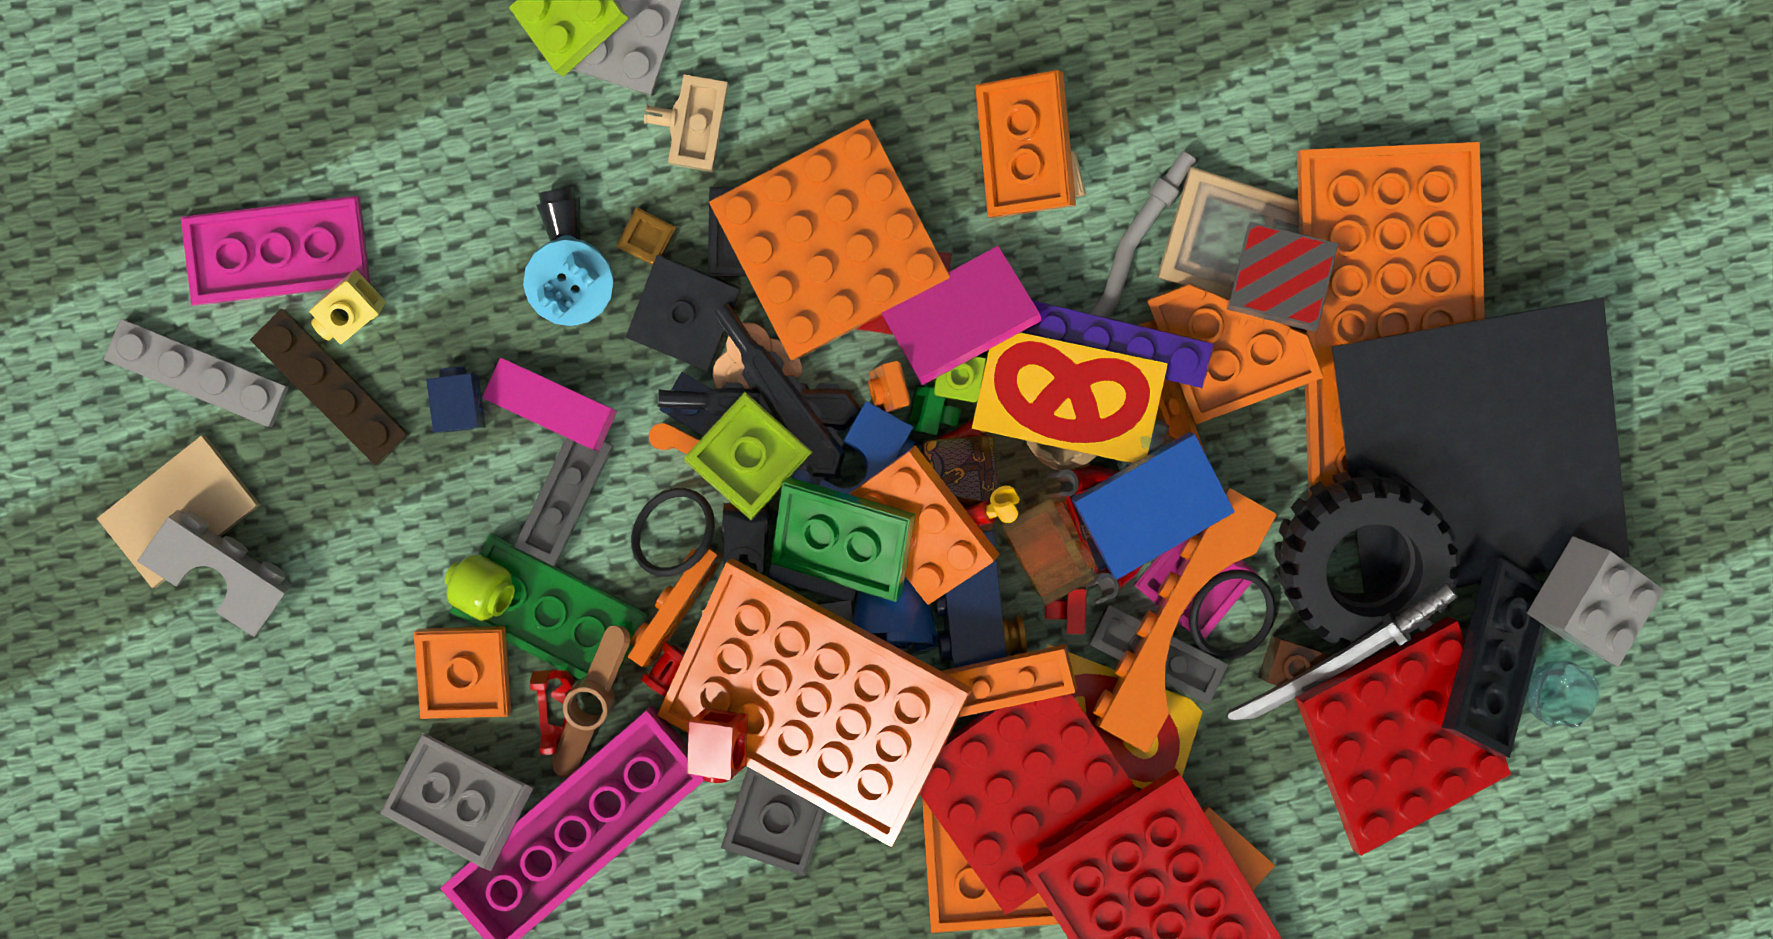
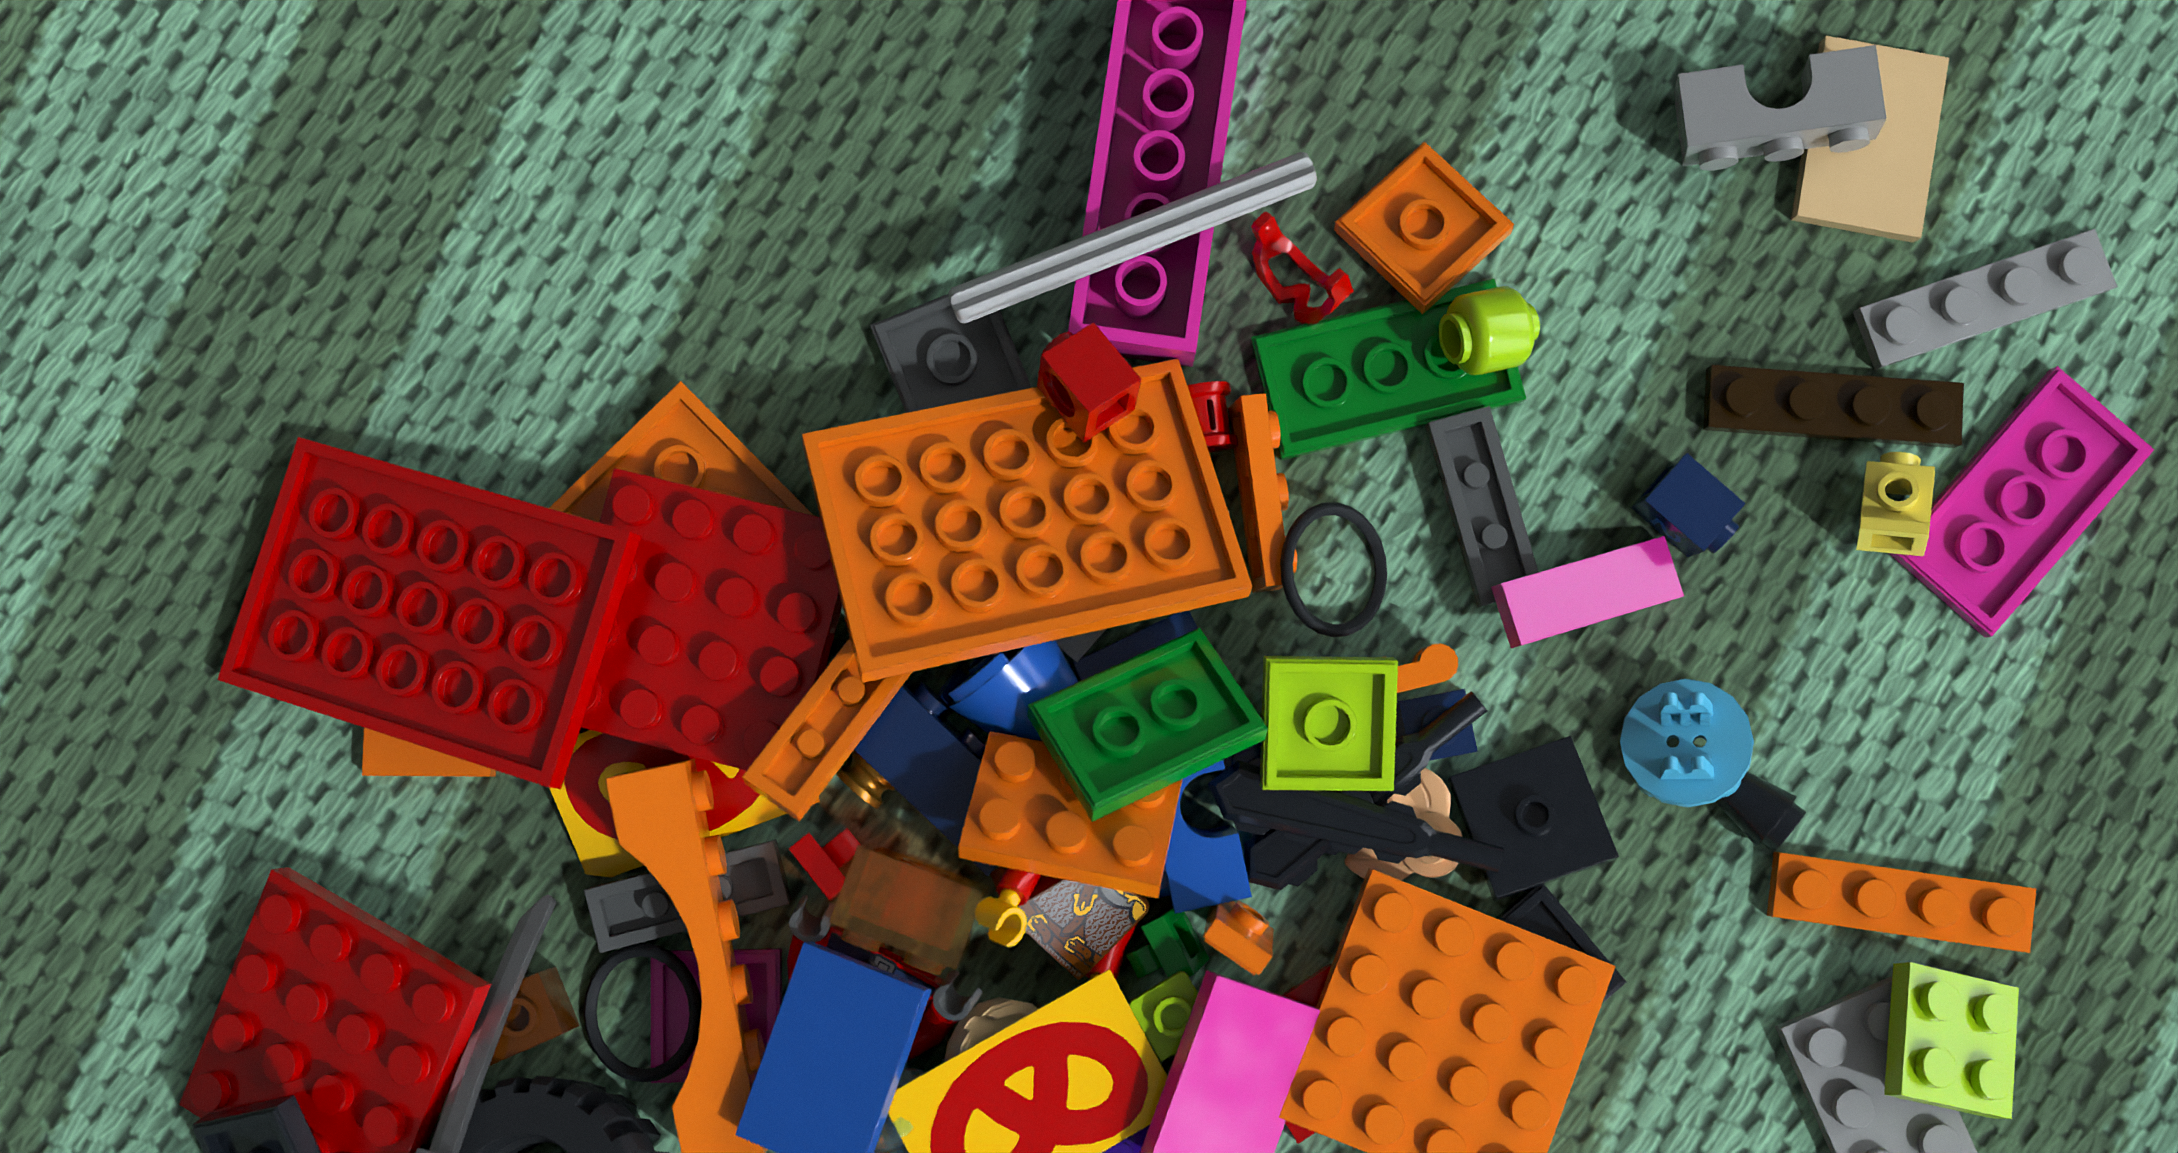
camera: 145 degrees right, 5 degrees down
light grey tile [380,733,533,871] -> none
medium nougat piece [551,625,630,777] -> none
pearl gold tile [616,207,677,265] -> none
tan plate [644,74,729,172] -> none
black piece [722,503,769,575] -> none
none -> light grey axle [948,152,1317,323]
none -> orange plate [1767,852,2036,953]

